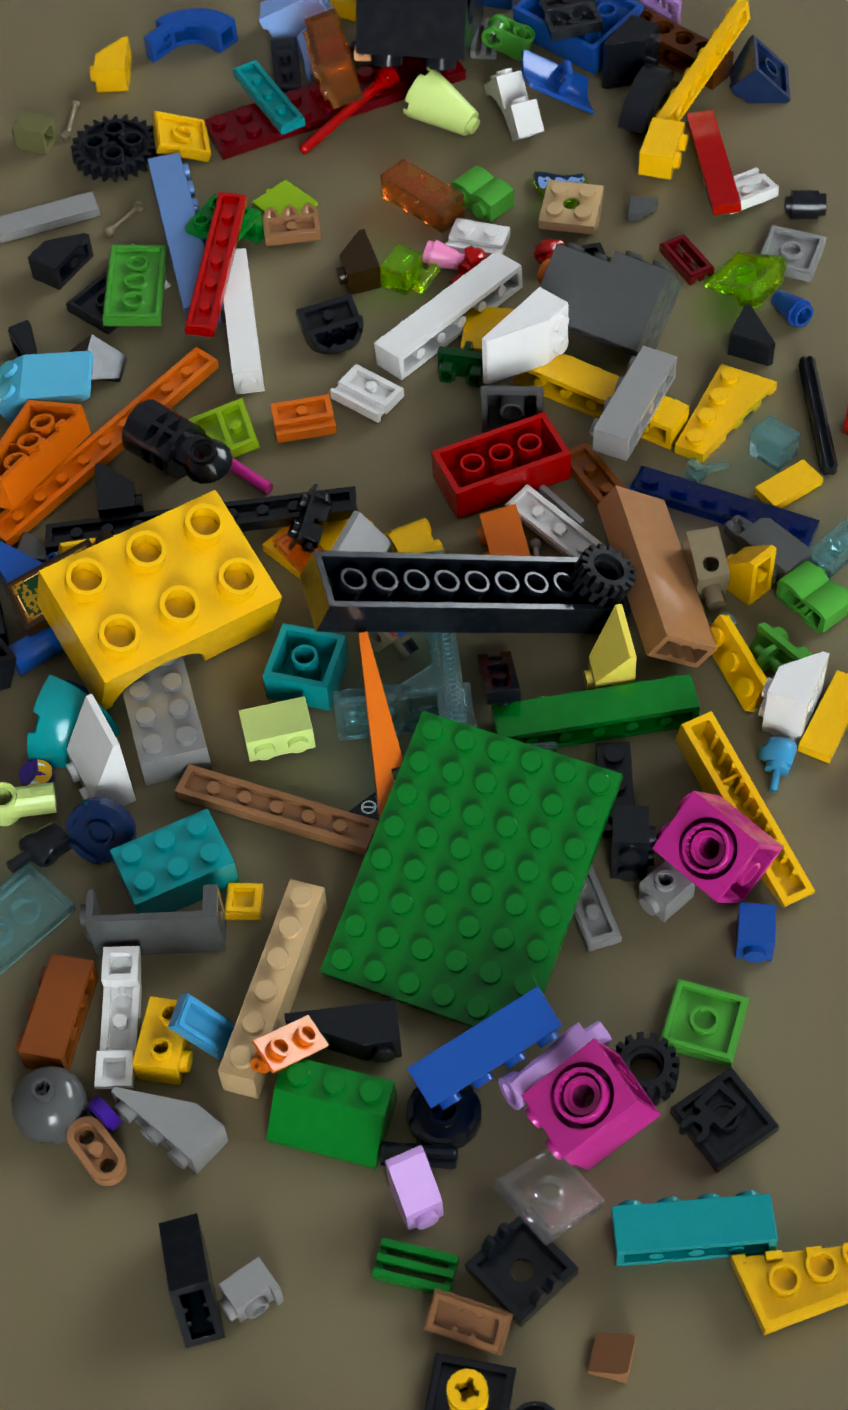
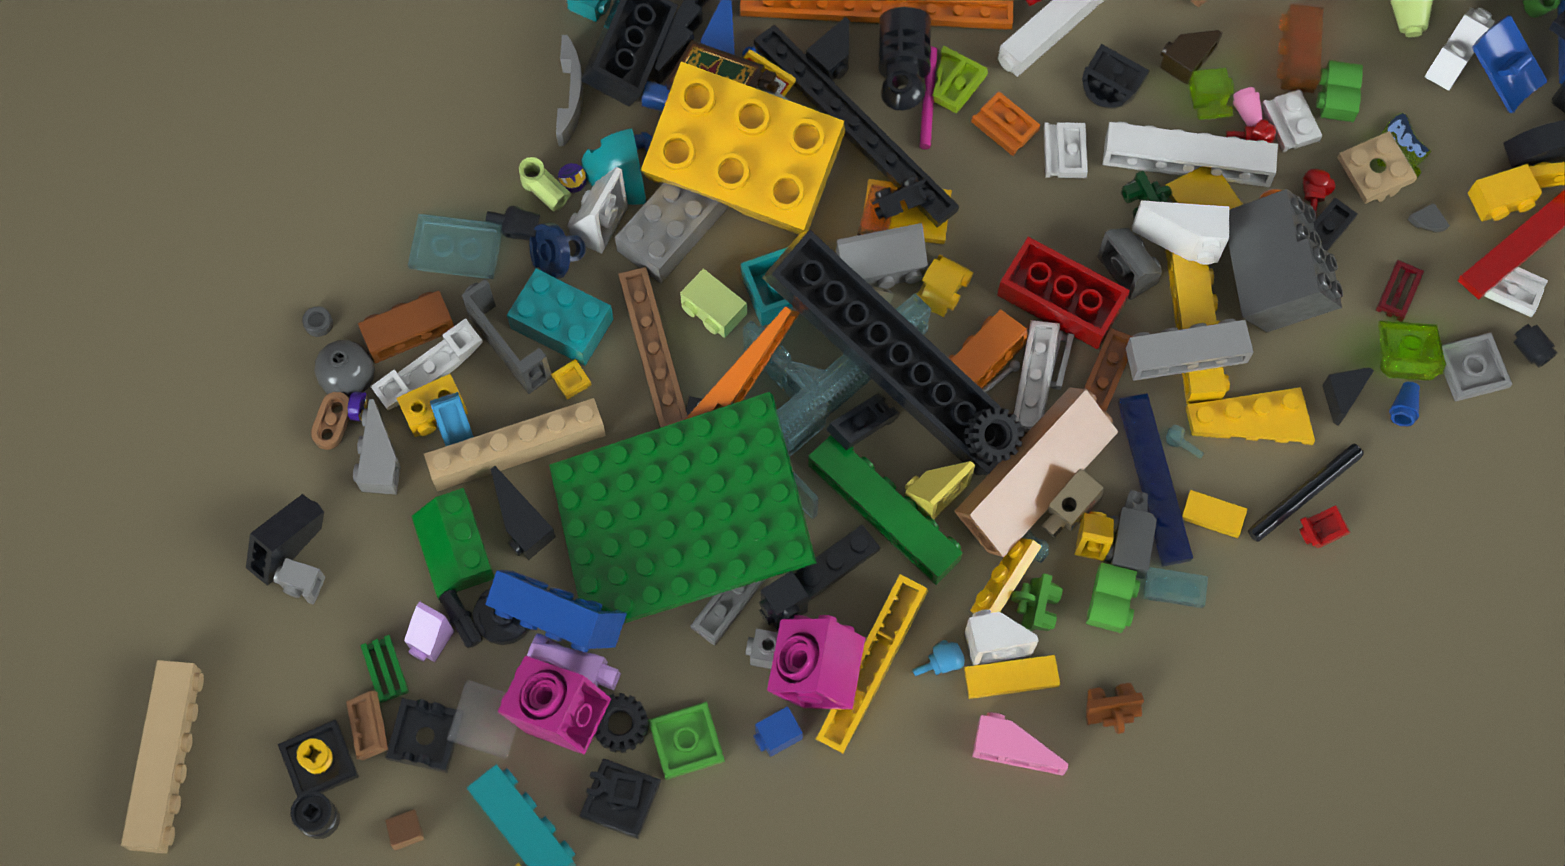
camera: 50 degrees right, 15 degrees up
dark grey tile [17,532,48,563] -> none
hinge [251,1015,329,1074] -> none
clear light blue brick [749,415,800,472] -> none

